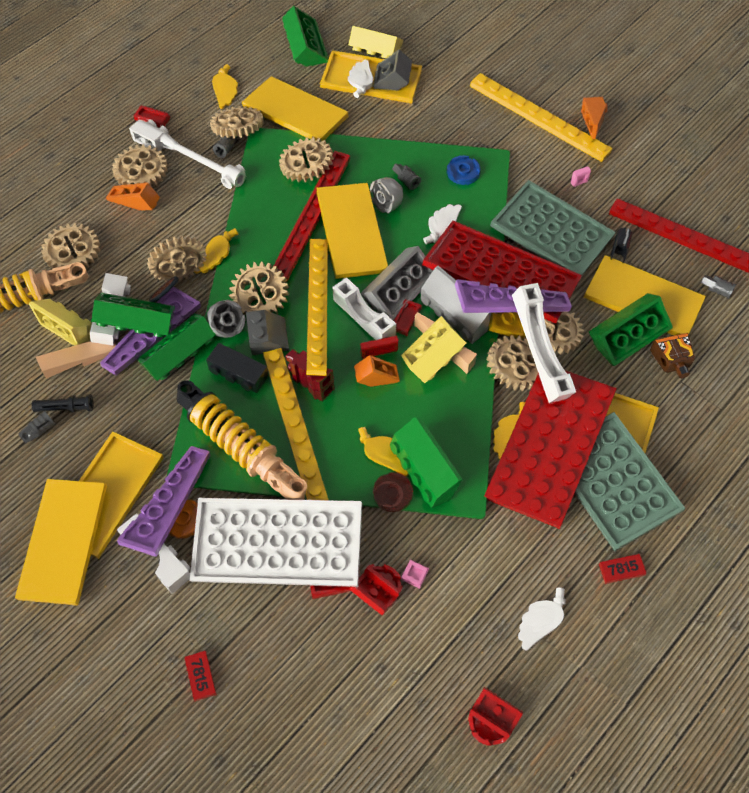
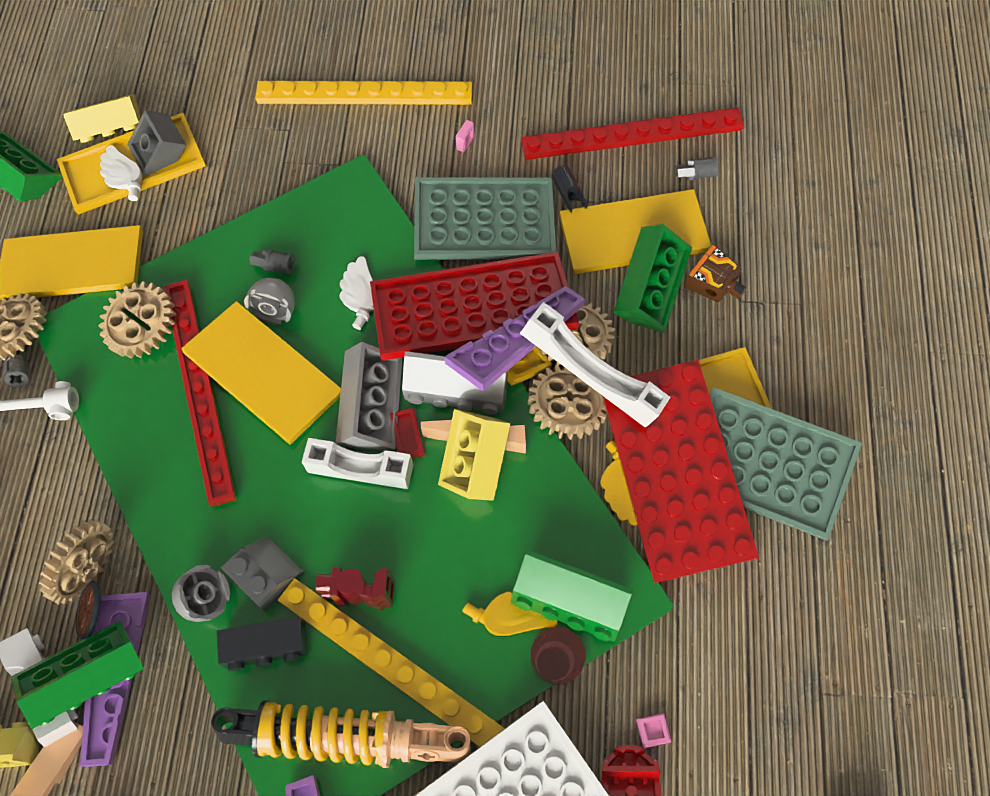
camera: 35 degrees left, 5 degrees up
green slope [137,314,216,381] -> none
yellow animal [194,228,239,274] -> none
tan gear [229,262,289,315] -> none
yellow plate [306,239,328,376] -> none
orange slope [354,355,400,387] -> none
red tile [360,336,398,359] -> none
blue tile [447,155,481,185] -> none
white animal [518,588,566,651] -> none
orange slope [581,97,608,139] -> none
red tile [599,554,647,584] -> none

